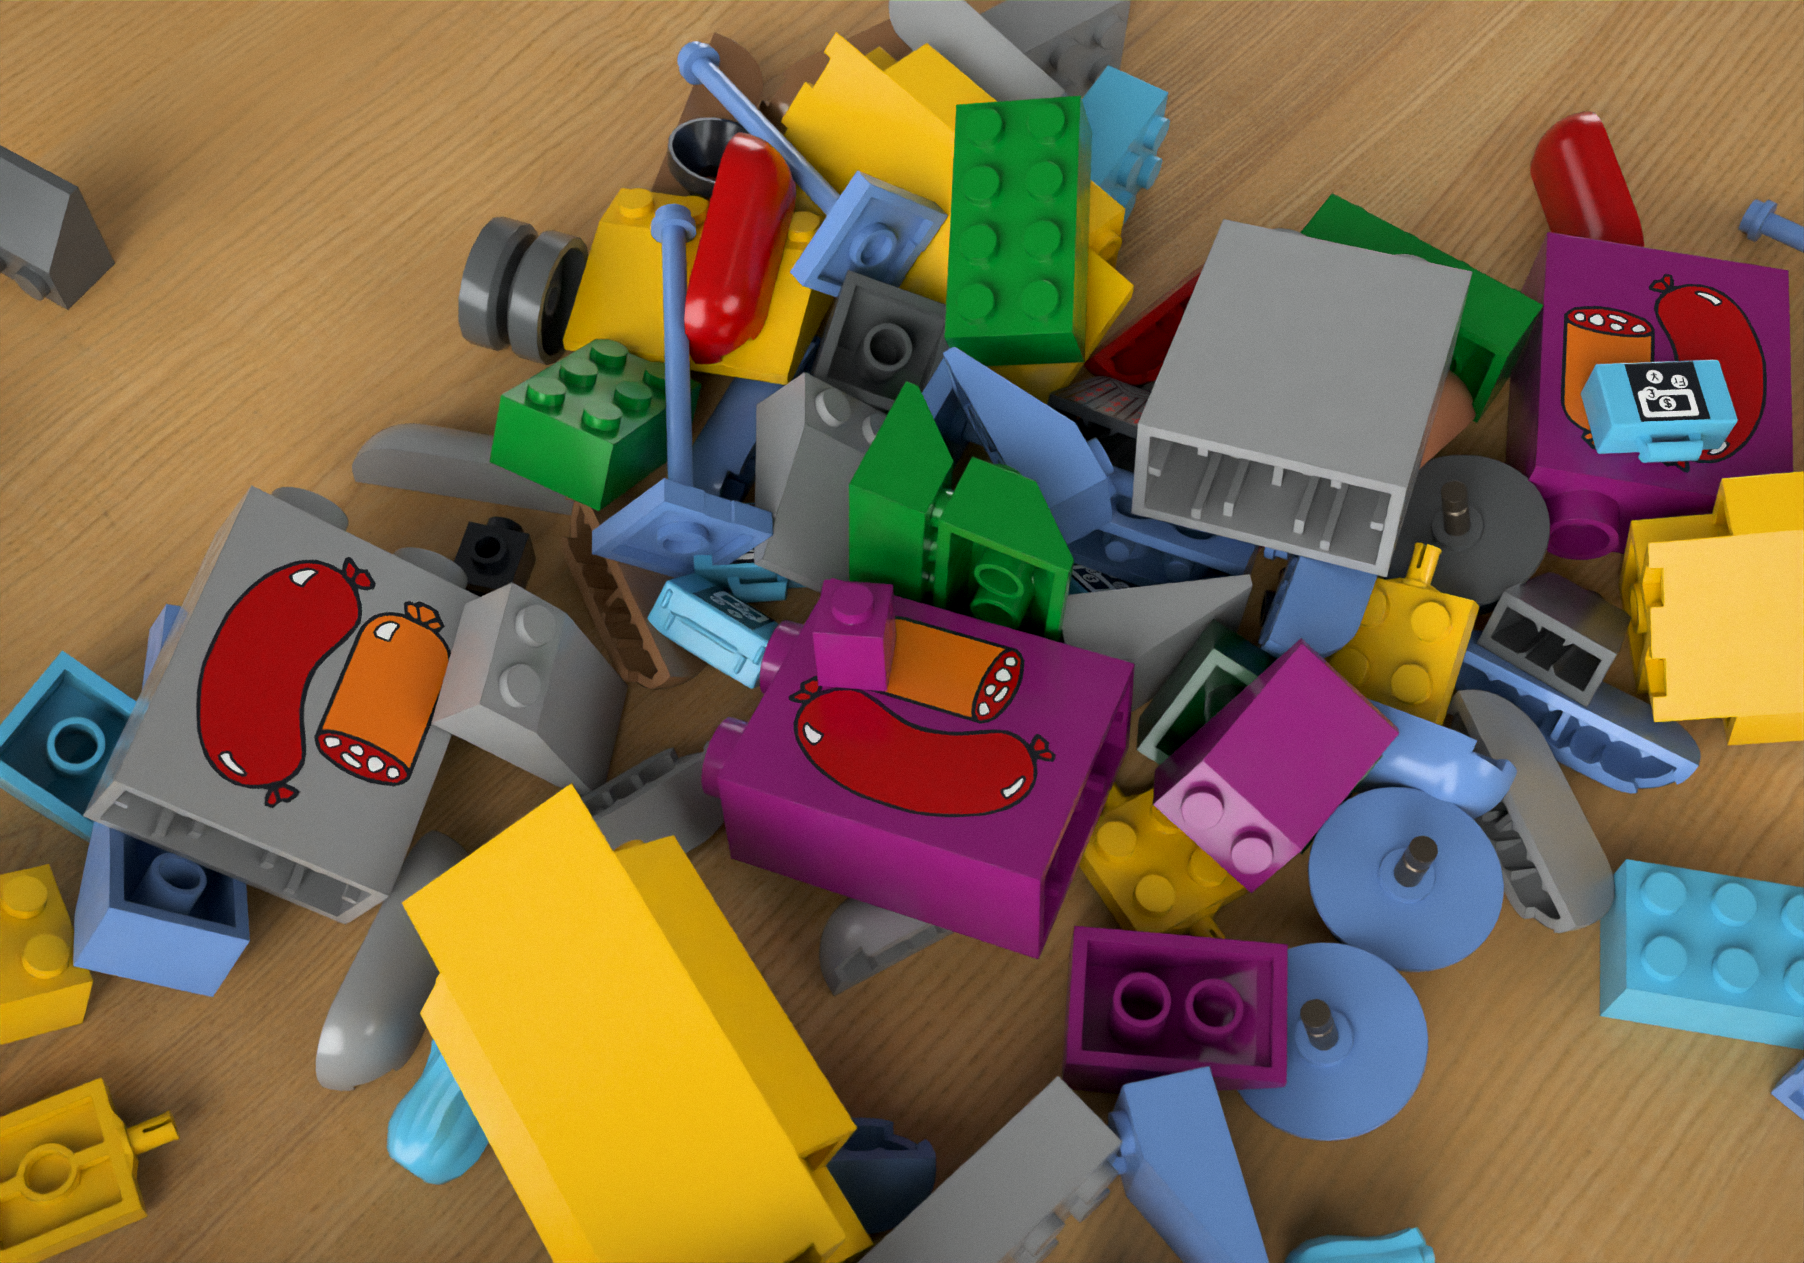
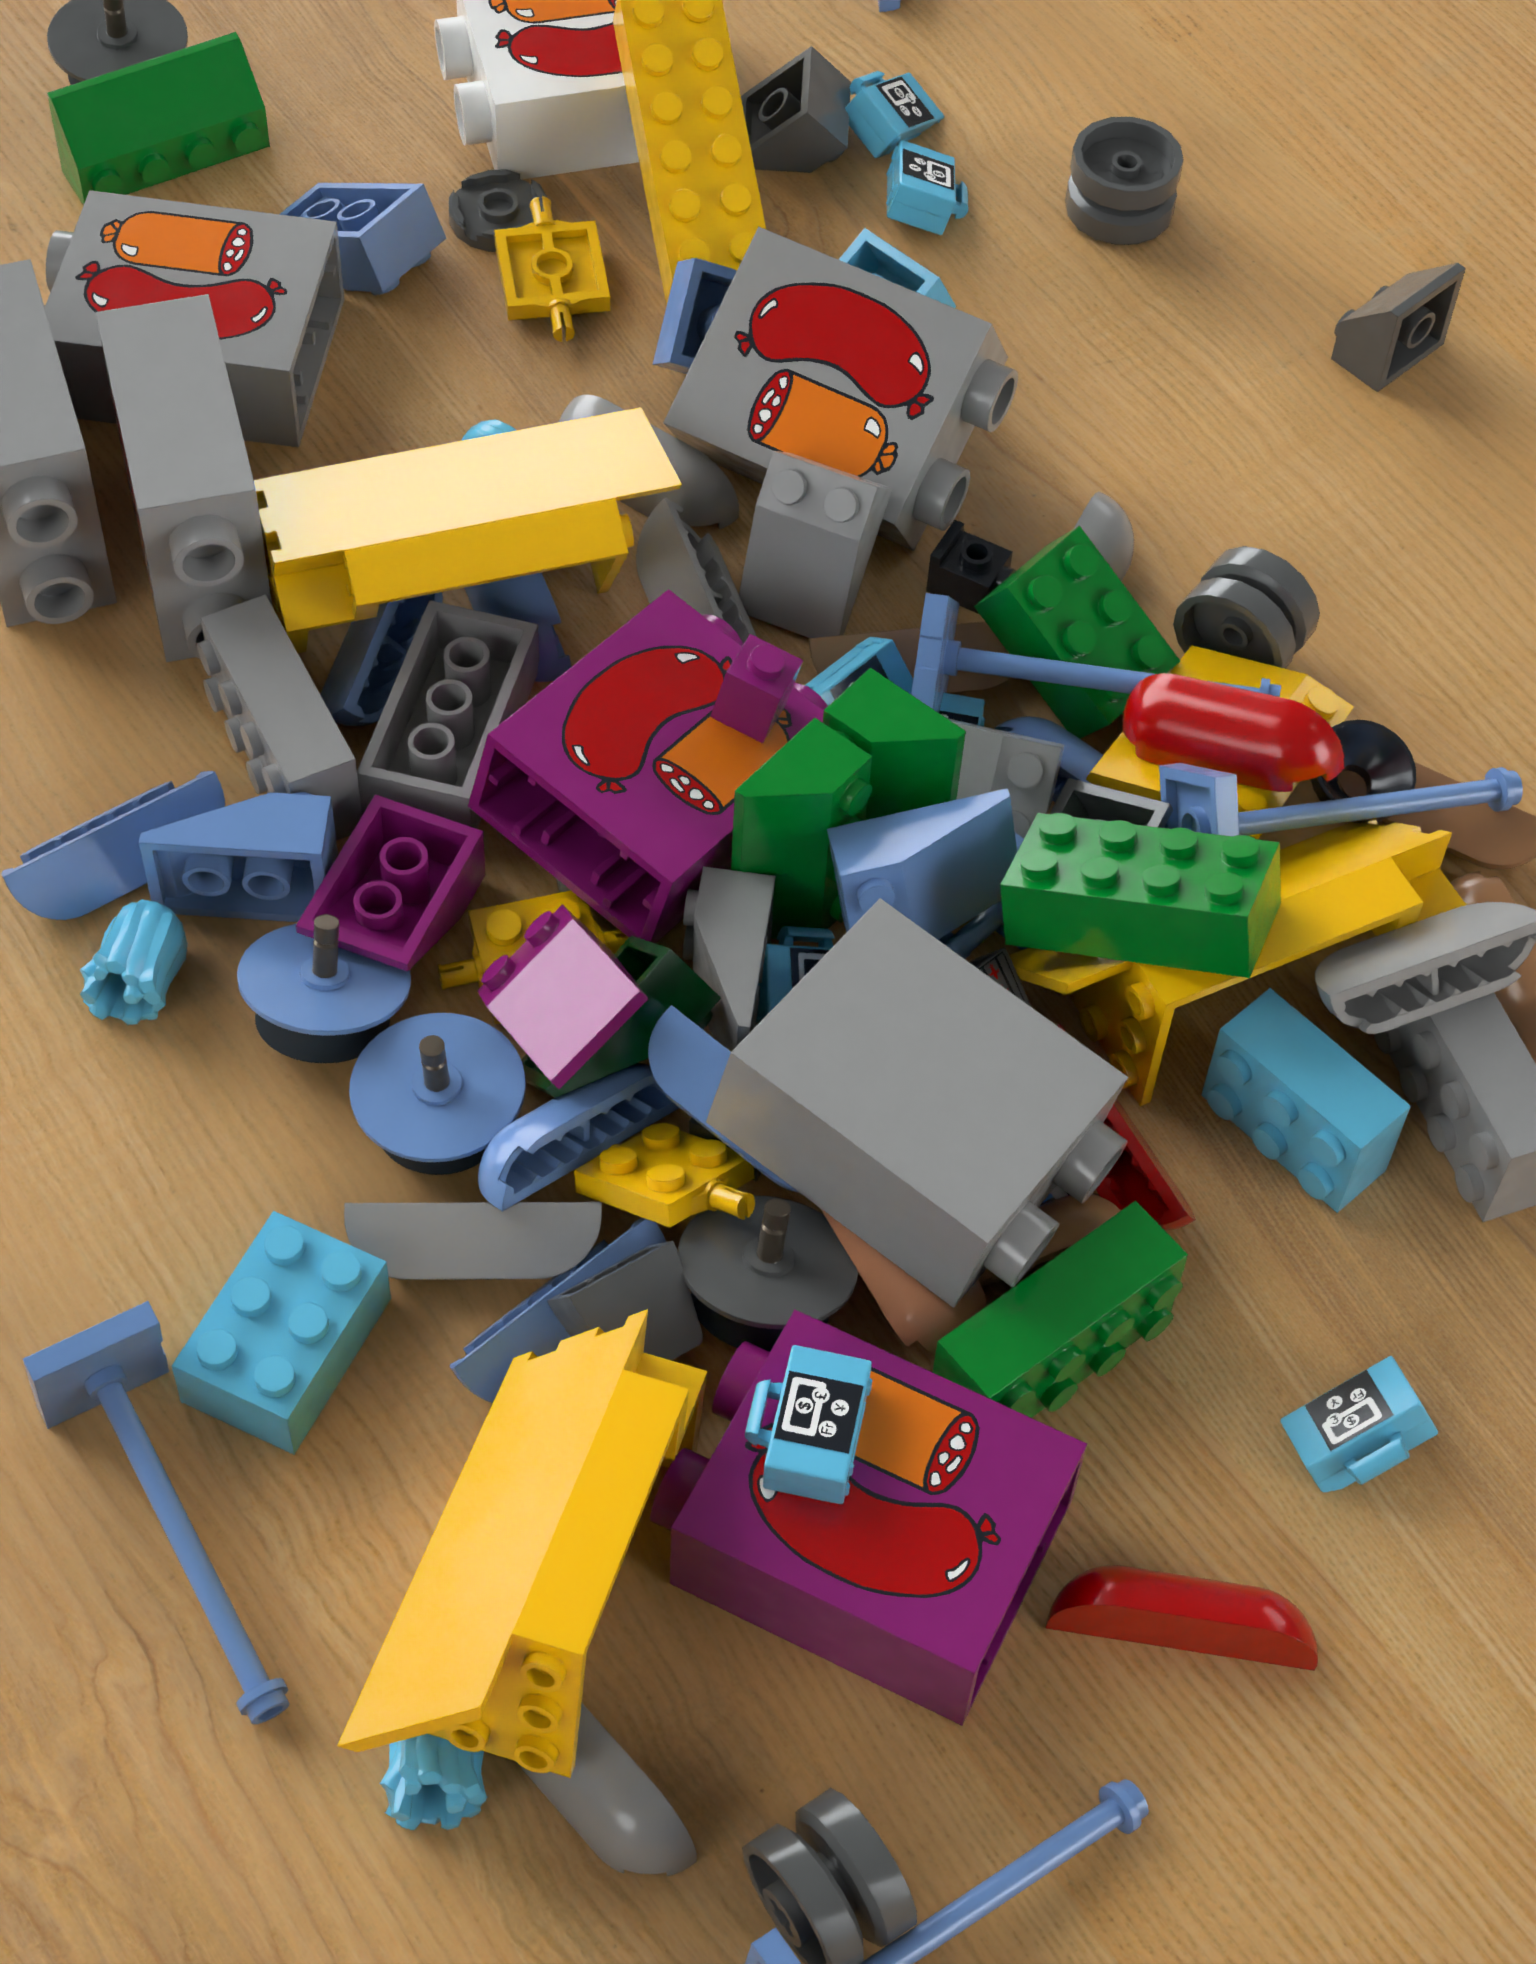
camera: 105 degrees right, 5 degrees down
none -> light grey brick [357,600,539,829]
none -> medium azure piece [1280,1356,1438,1492]

